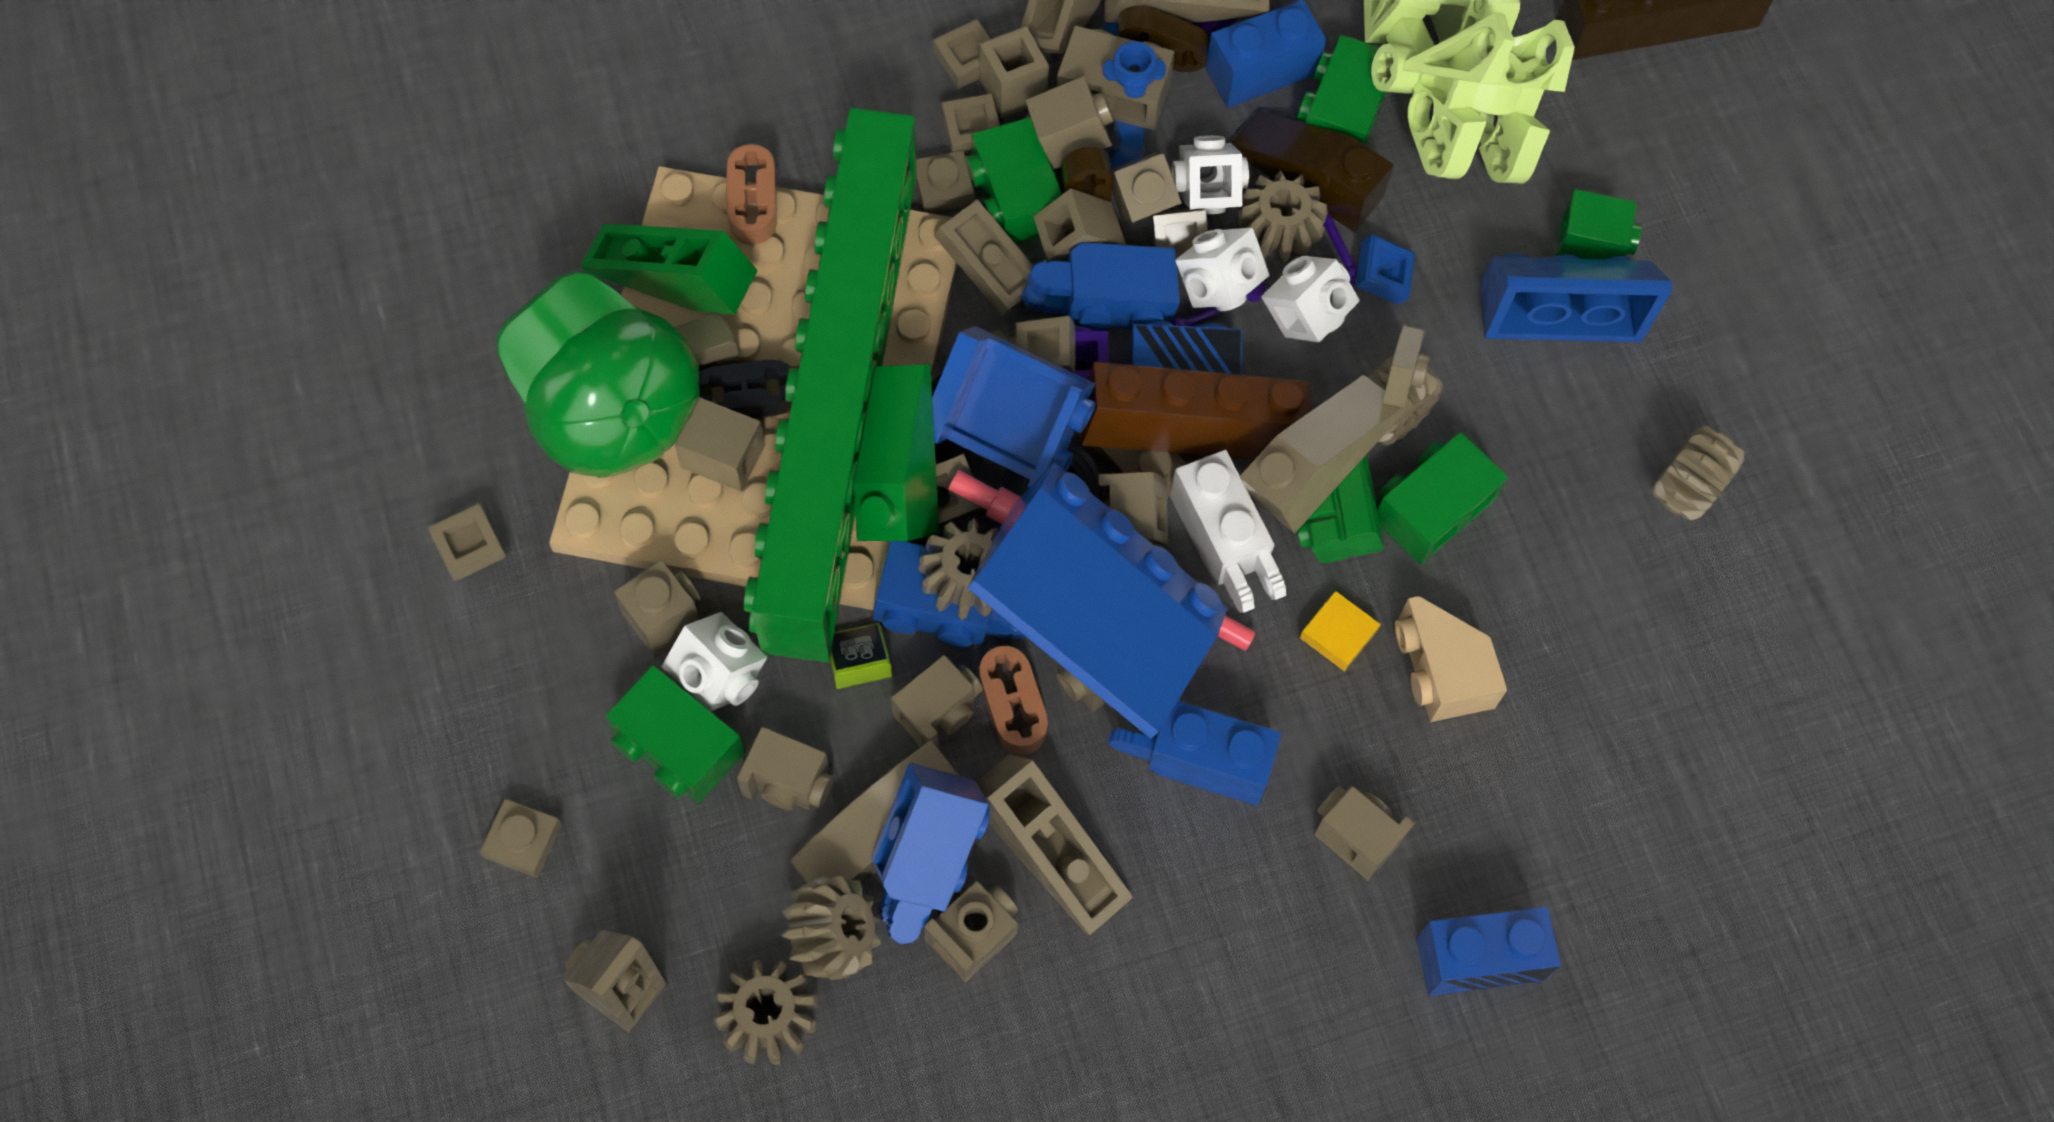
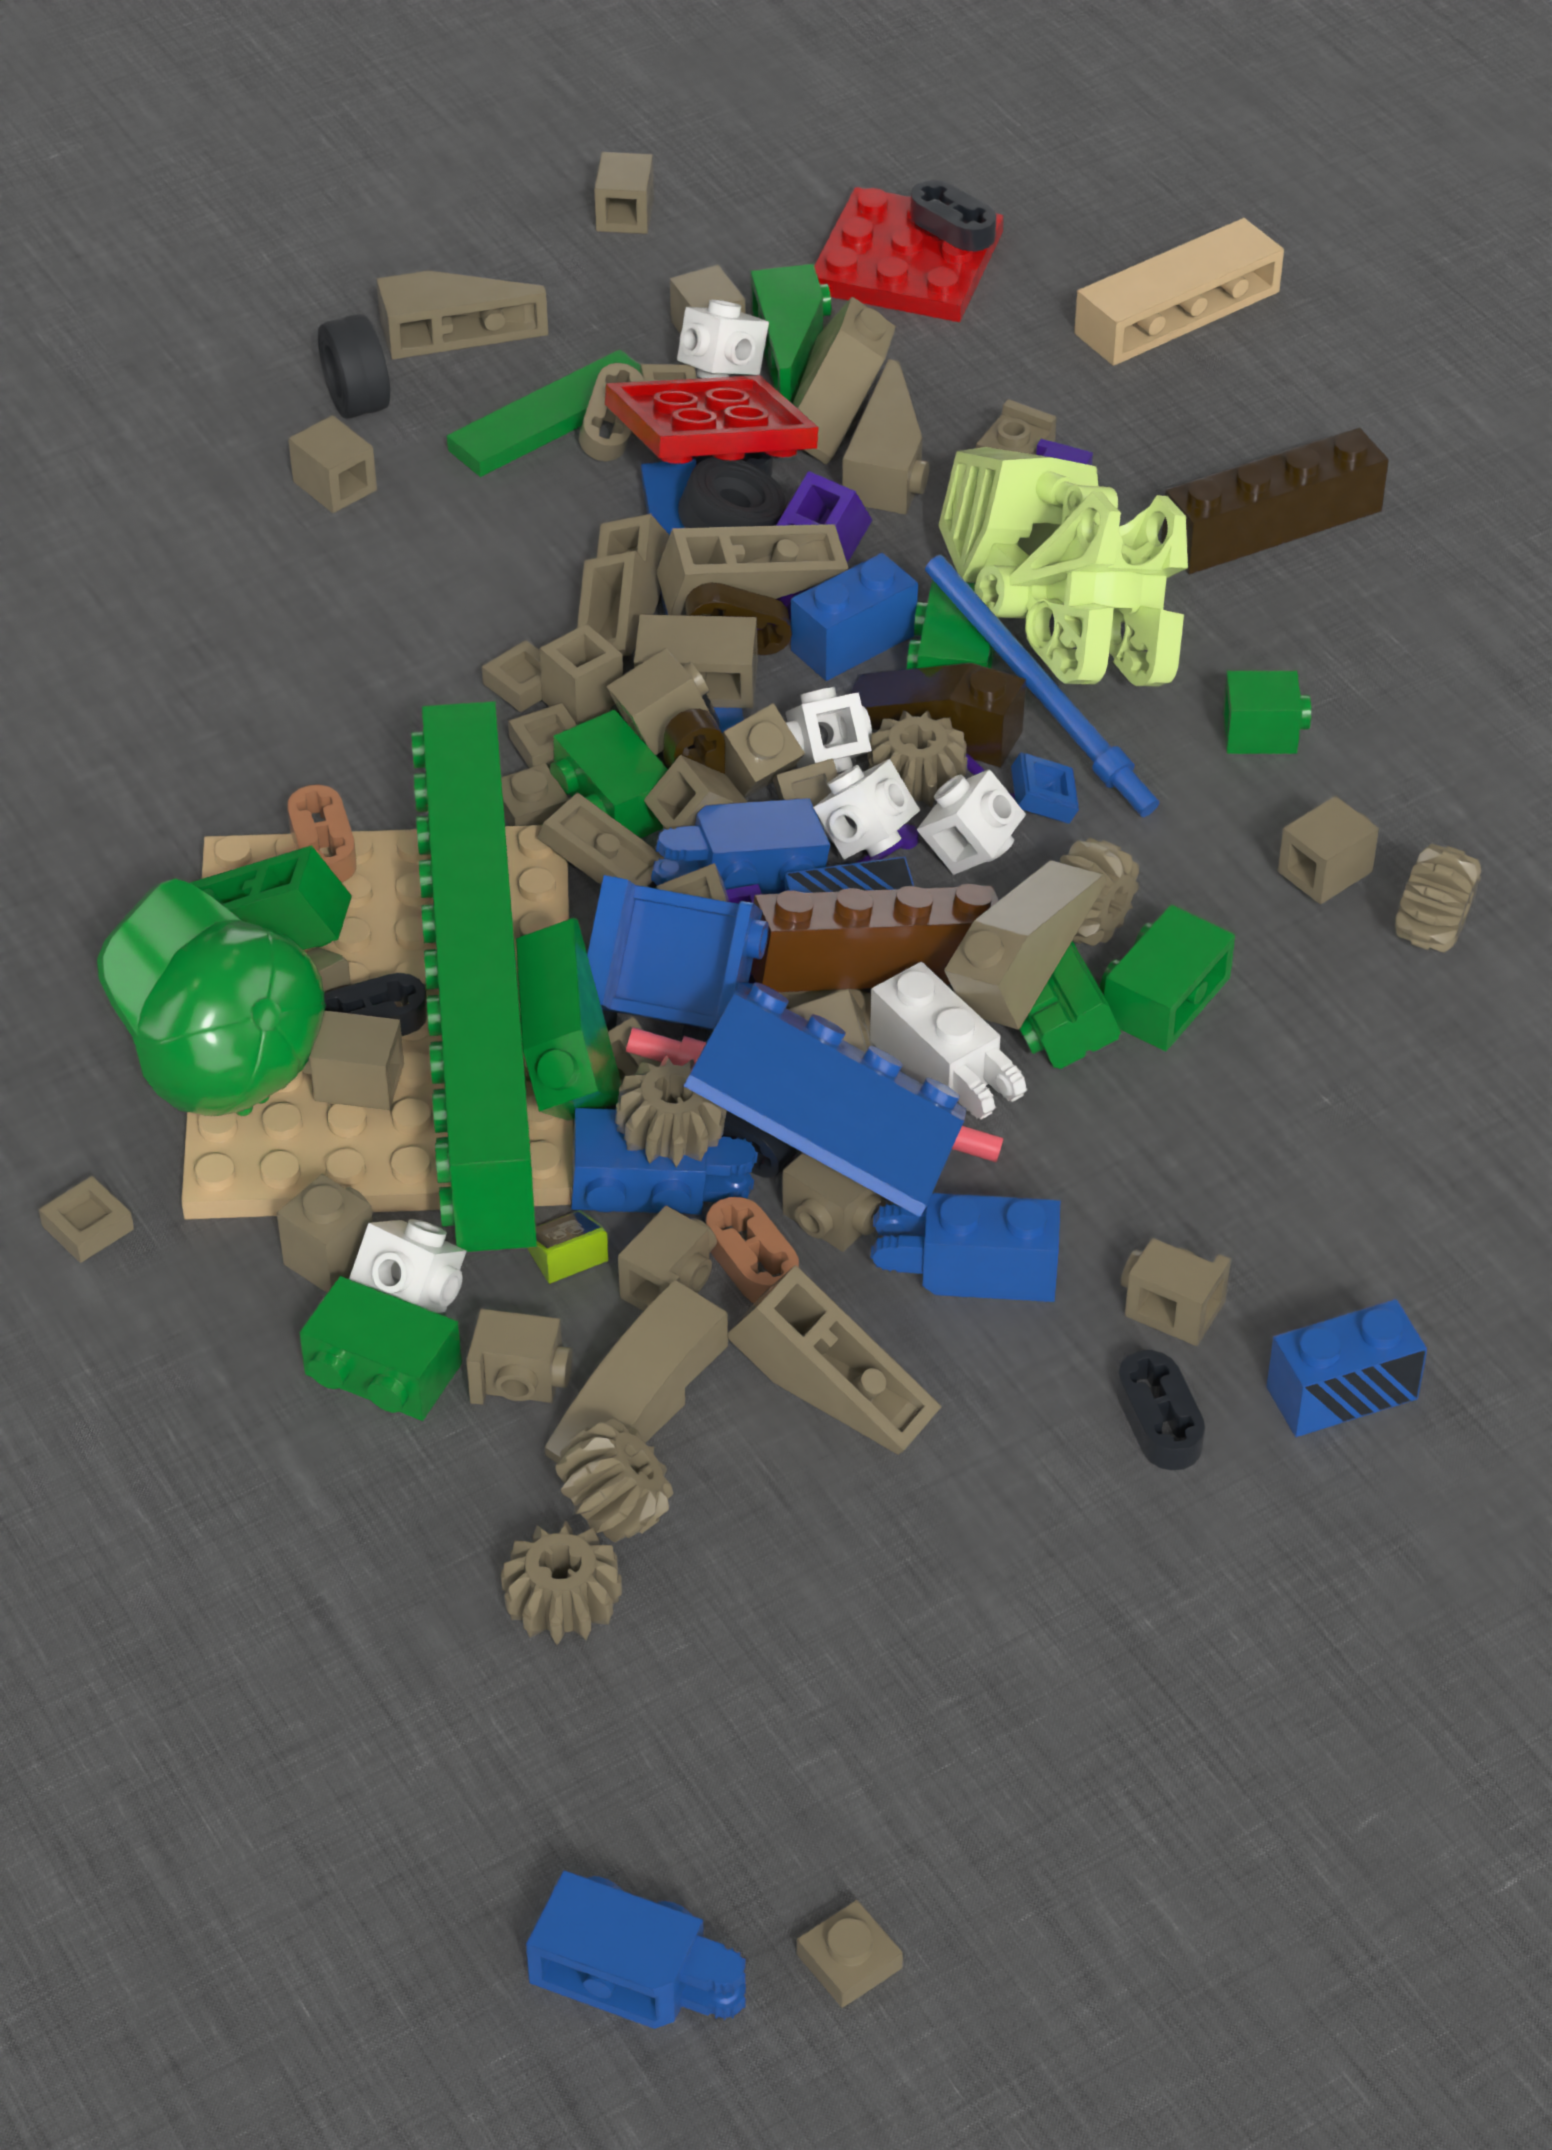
camera: 10 degrees left, 20 degrees down
dark tan plate [480,799,562,878] -> none
dark tan slope [563,929,666,1033] -> none
hinge [871,762,990,945] -> none
dark tan brick [924,881,1018,983] -> none
blue plate [1103,41,1166,98] -> none
yellow tile [1300,591,1381,672] -> none
dark tan plate [1383,325,1430,408] -> none
tan slope [1395,596,1507,722] -> none
blue slope [1481,253,1672,342] -> none
none -> blue bar [925,555,1160,817]
none -> black beam [1117,1350,1205,1471]
none -> dark tan brick [1278,796,1379,905]

